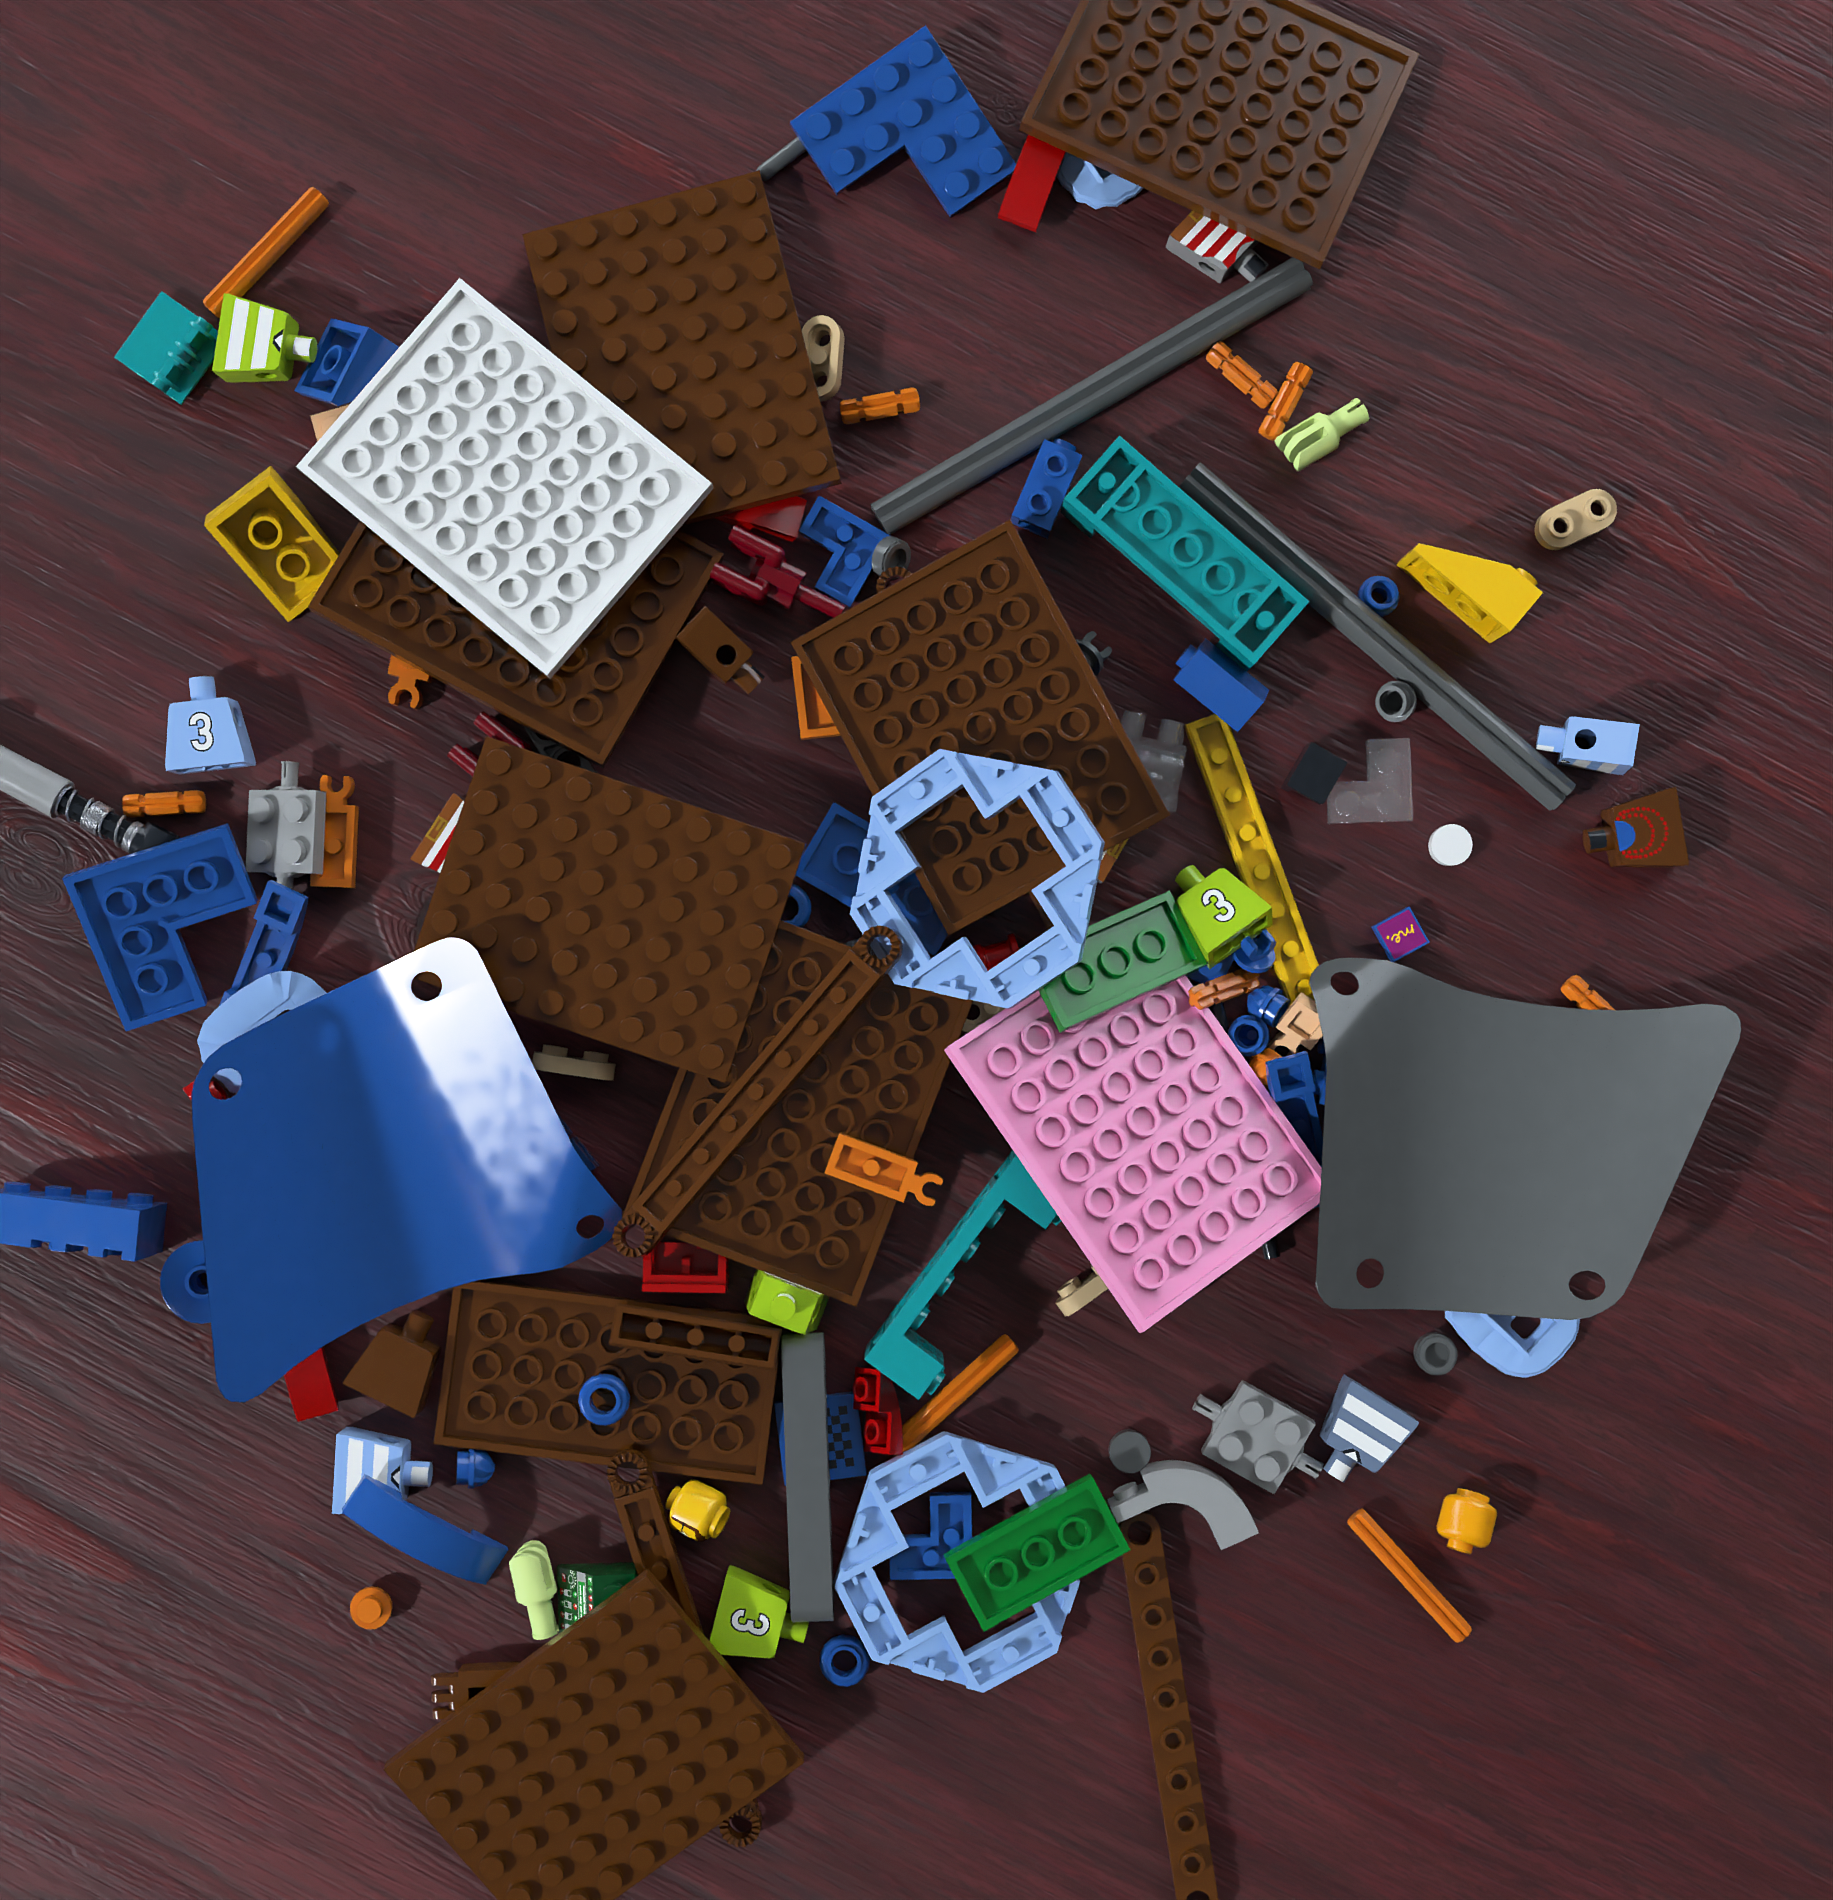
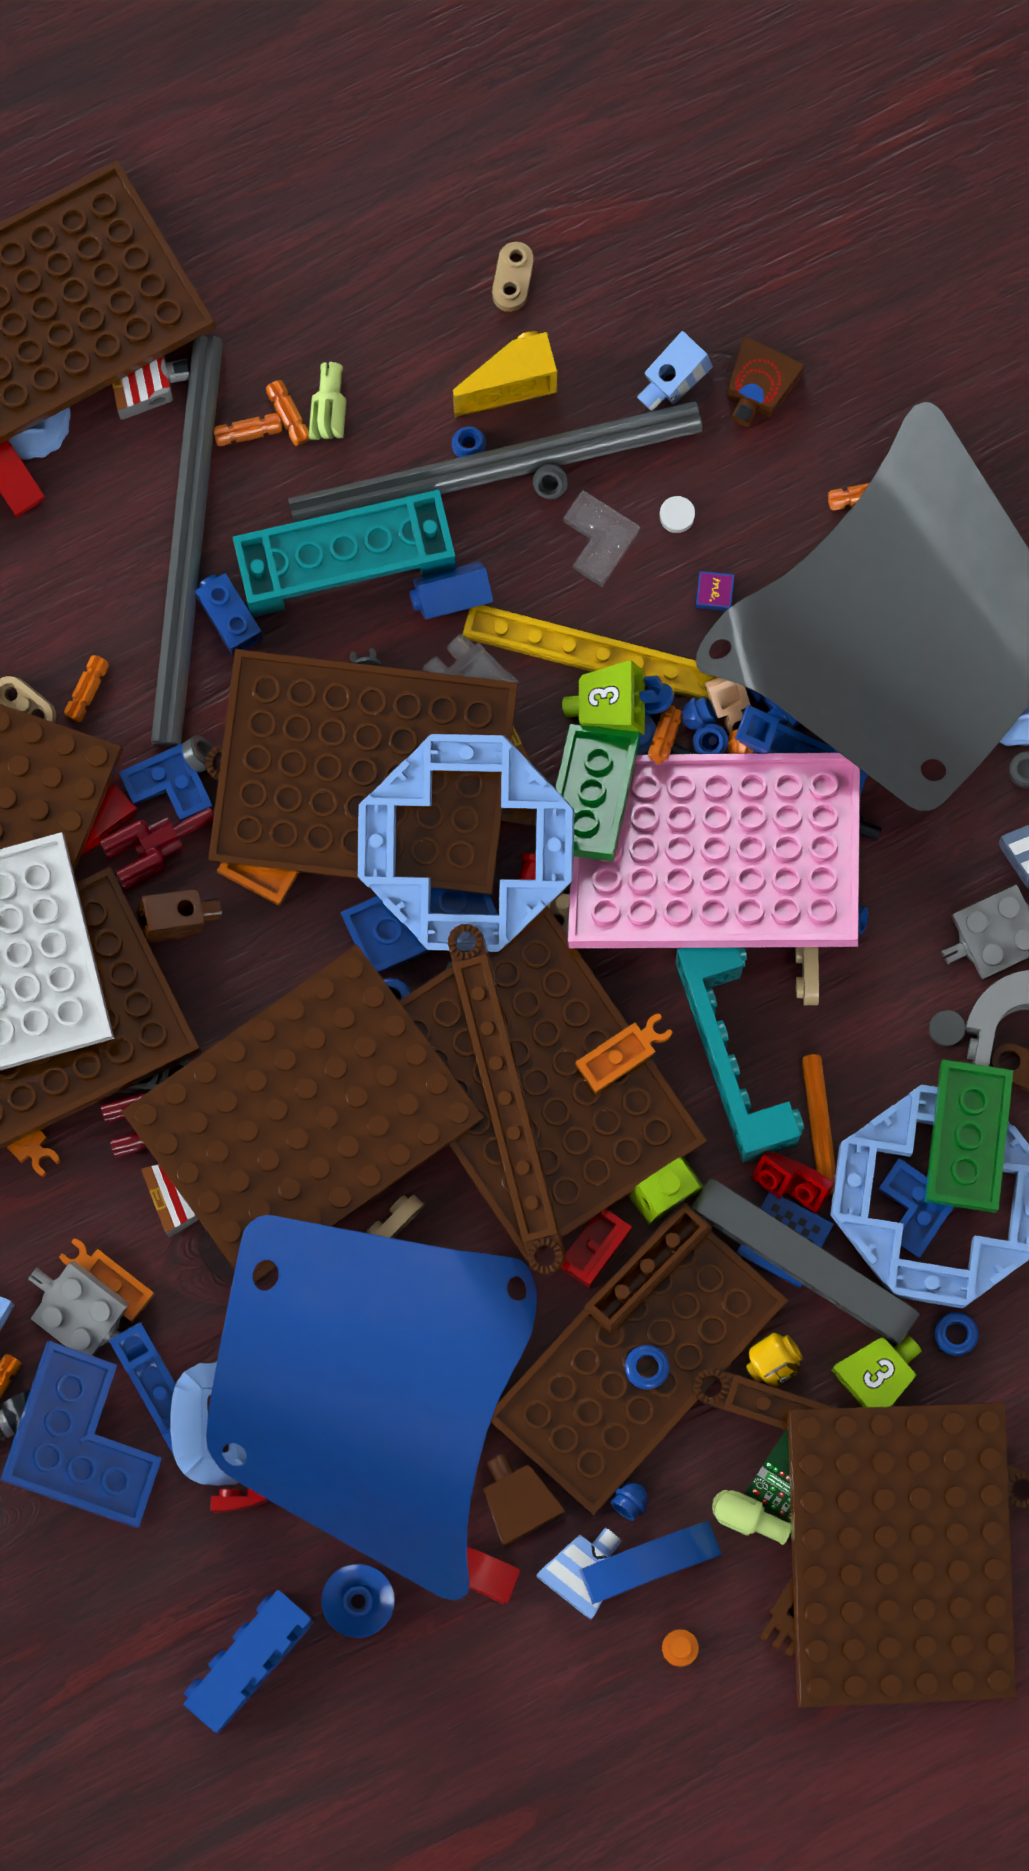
camera: 55 degrees left, 10 degrees down
black panel [1281,742,1348,805] -> none

